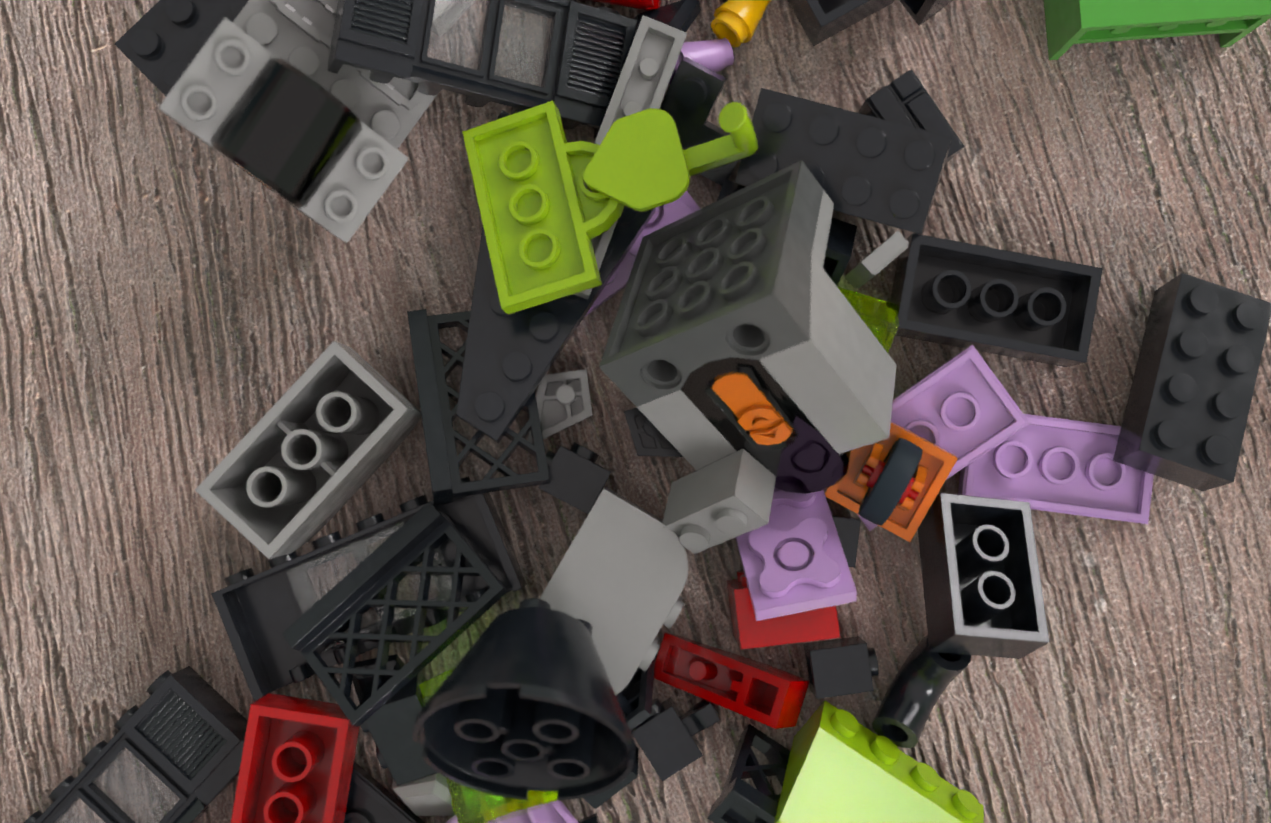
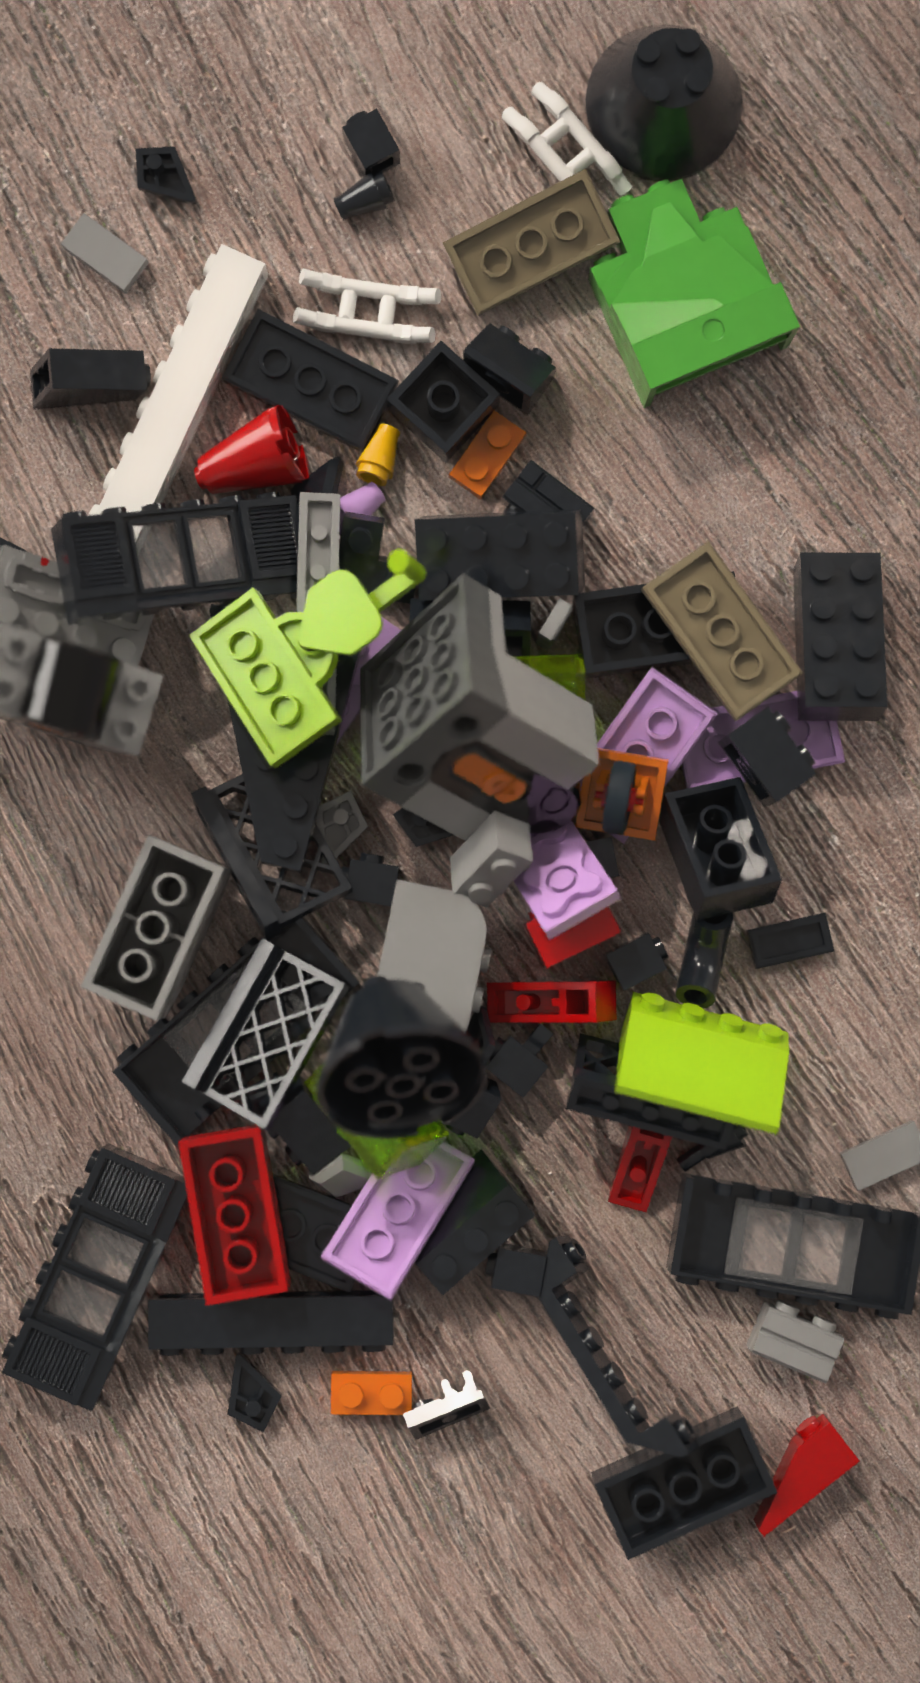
camera: 25 degrees left, 0 degrees up
none -> orange plate [449,410,527,500]
none -> dark tan piece [641,541,804,722]
none -> black brick [718,707,816,807]
none -> black tile [746,912,834,969]

